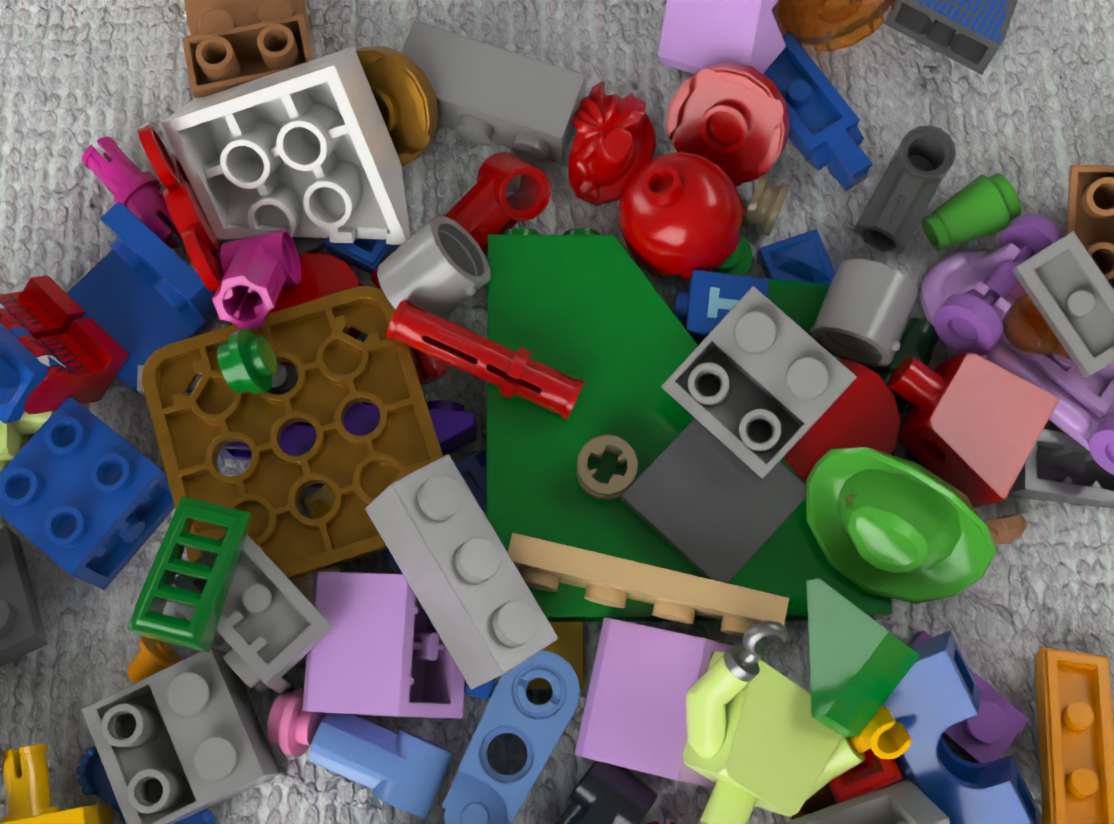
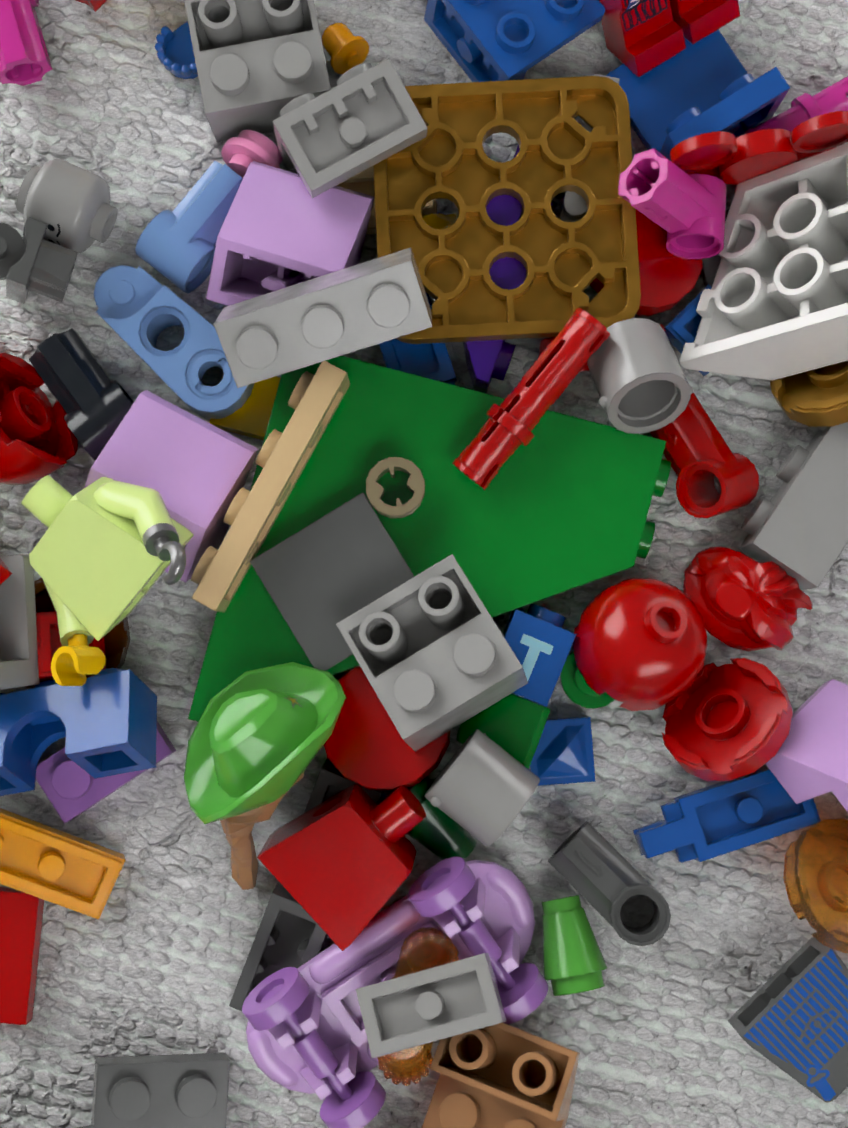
camera: 110 degrees right, 10 degrees up
green slope [128,496,252,653] -> none
green plate [217,328,278,395] -> none
dark tan bush [741,174,790,236] -> none
green slope [806,578,921,738] -> none

